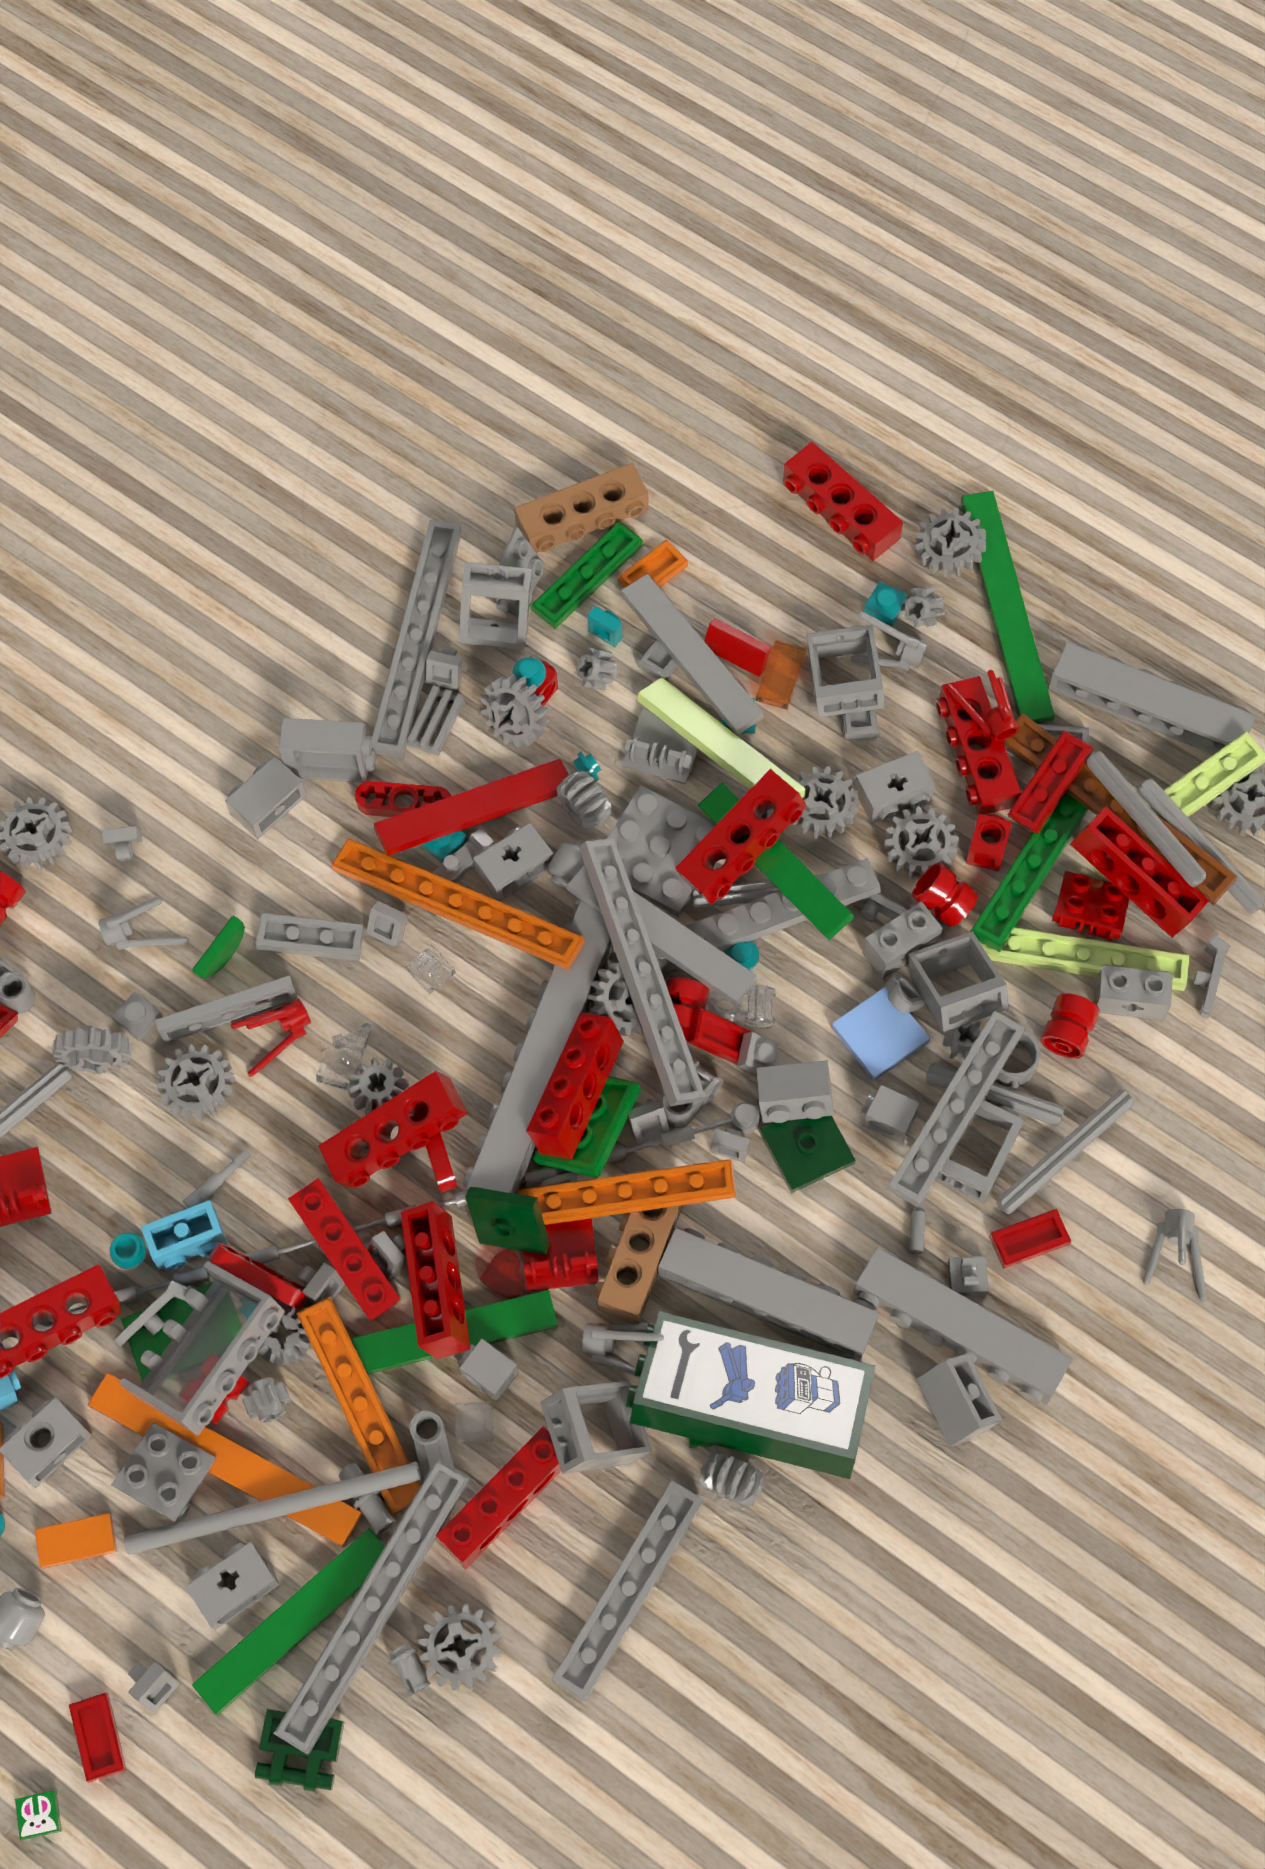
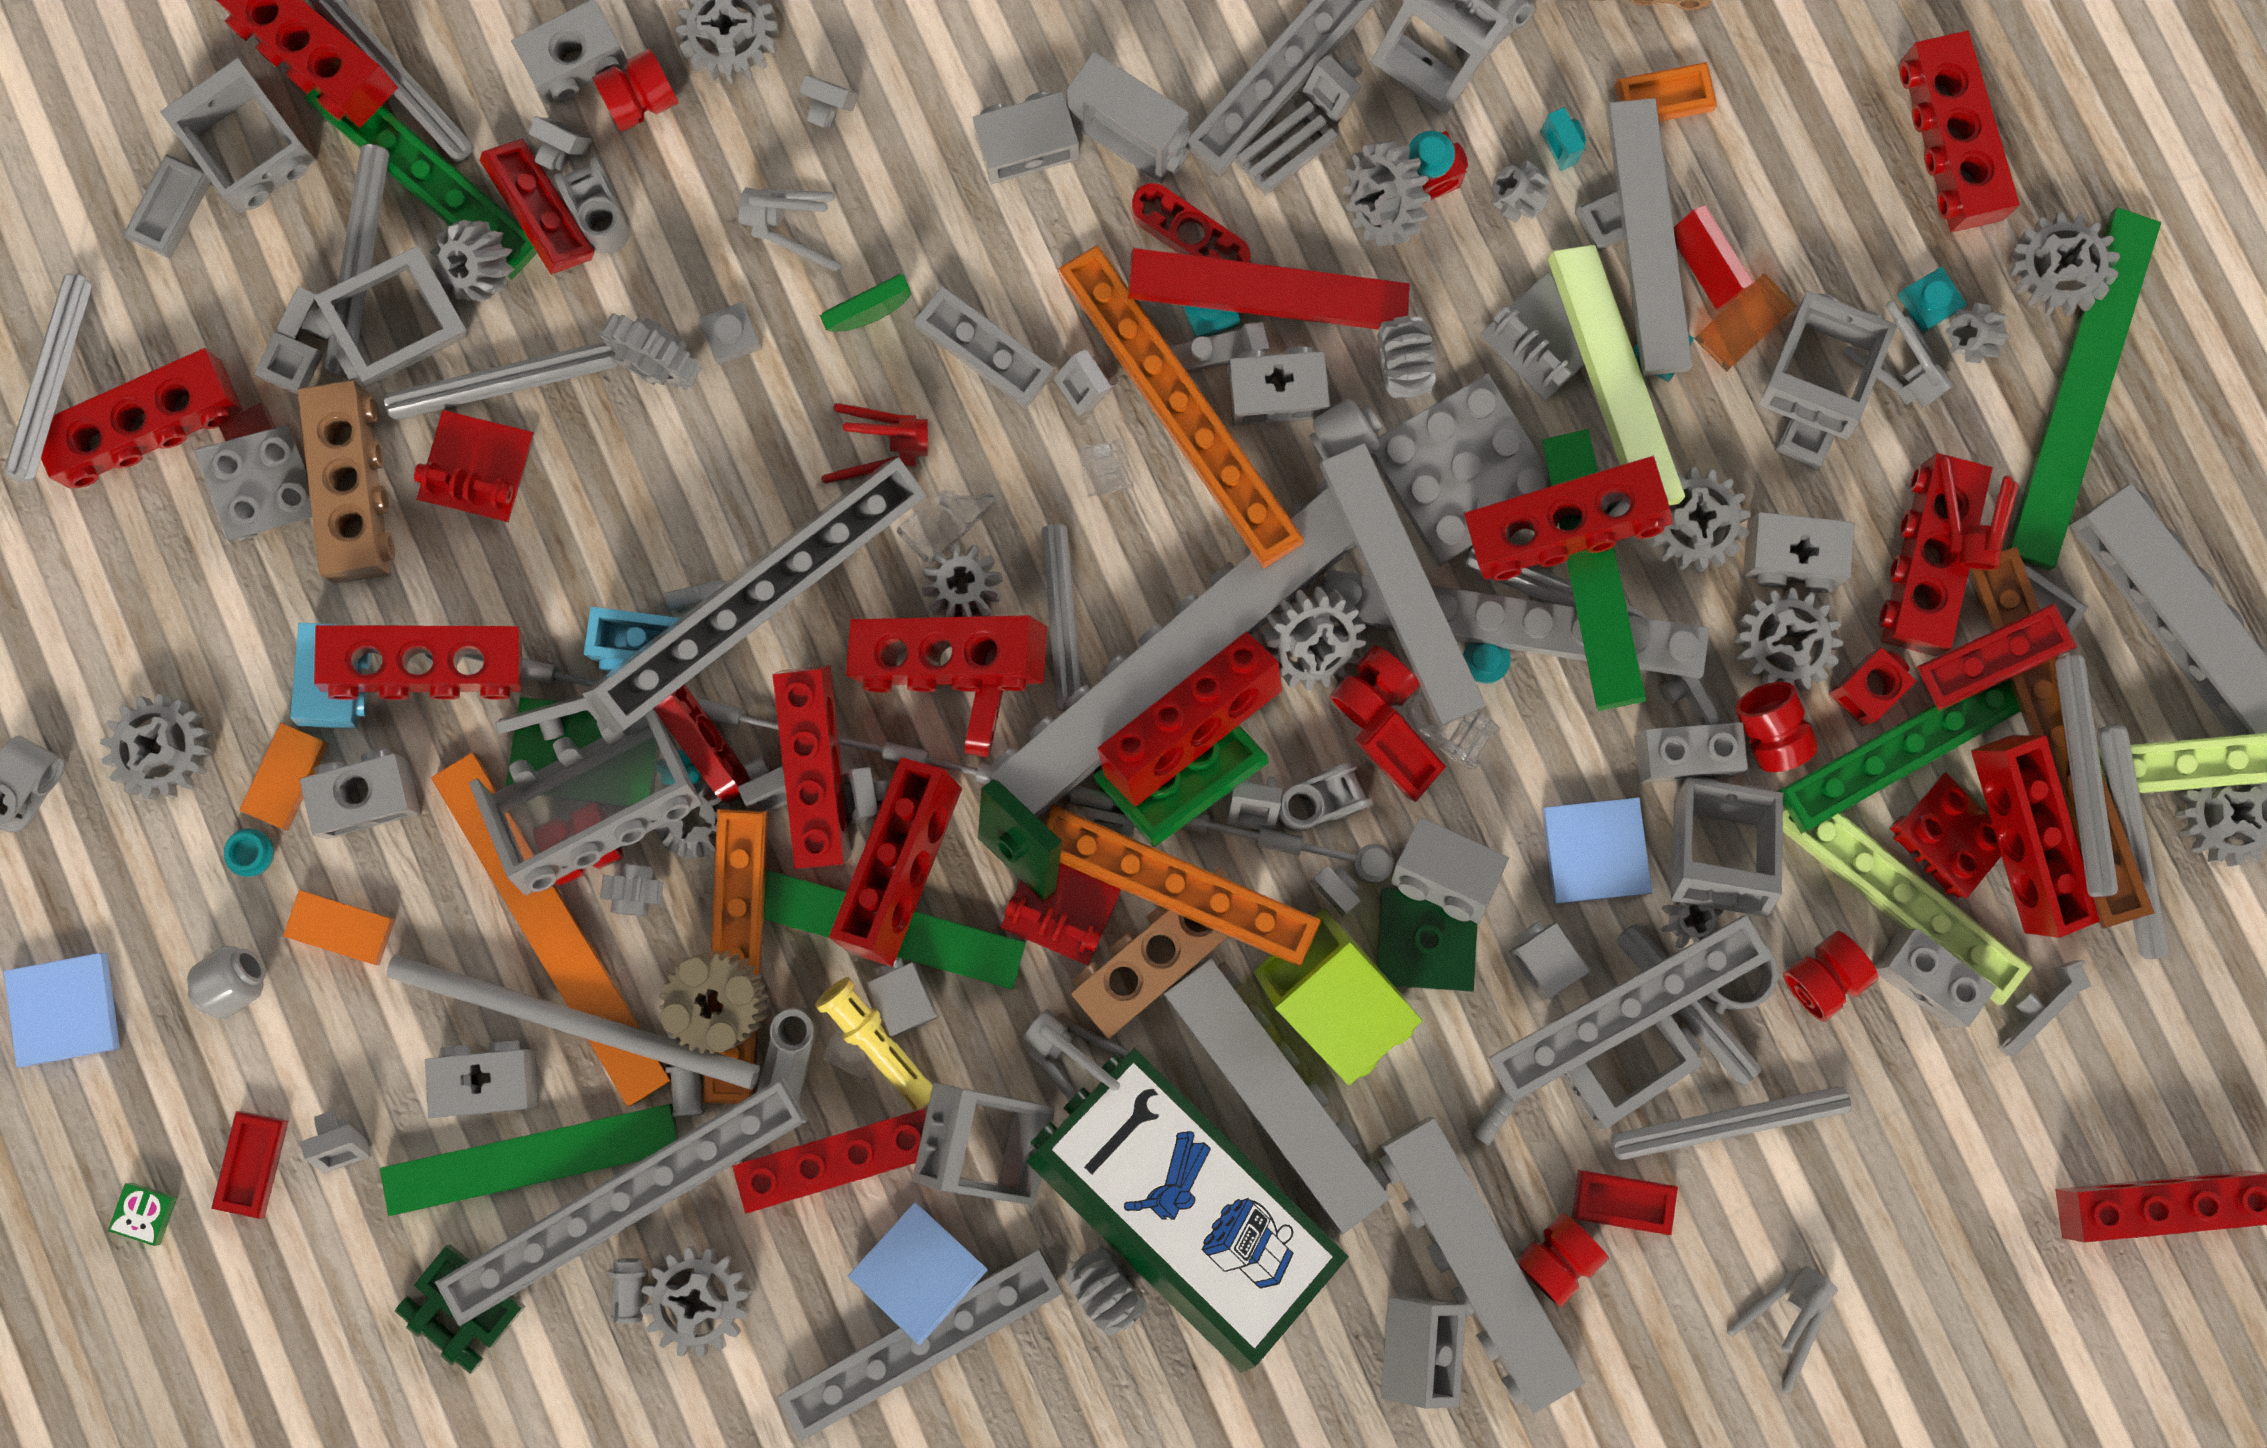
camera: 25 degrees right, 15 degrees up
teal plate [109,1233,147,1269] -> none
light grey hinge [111,1423,216,1522] -> none
light grey tile [155,975,298,1043] -> none
light grey gear [156,1044,236,1122] -> none
clear red tile [479,1250,525,1299] -> none
green tile [531,521,643,629] -> none
teal plate [572,751,602,782] -> none
light grey plate [579,838,705,1107] -> none
light grey plate [737,1032,779,1076] -> none
light grey tile [885,973,926,1013] -> none
light grey tile [948,1256,989,1296] -> none
none -> light grey brick [582,457,927,733]
none -> dark tan brick [659,951,769,1054]
none -> light yellow pin [815,977,933,1111]
none -> light blue tile [847,1202,988,1345]
none -> light grey axle [1042,524,1081,711]
none -> lime slope [1253,908,1422,1086]
none -> red wheel [1515,1212,1609,1308]

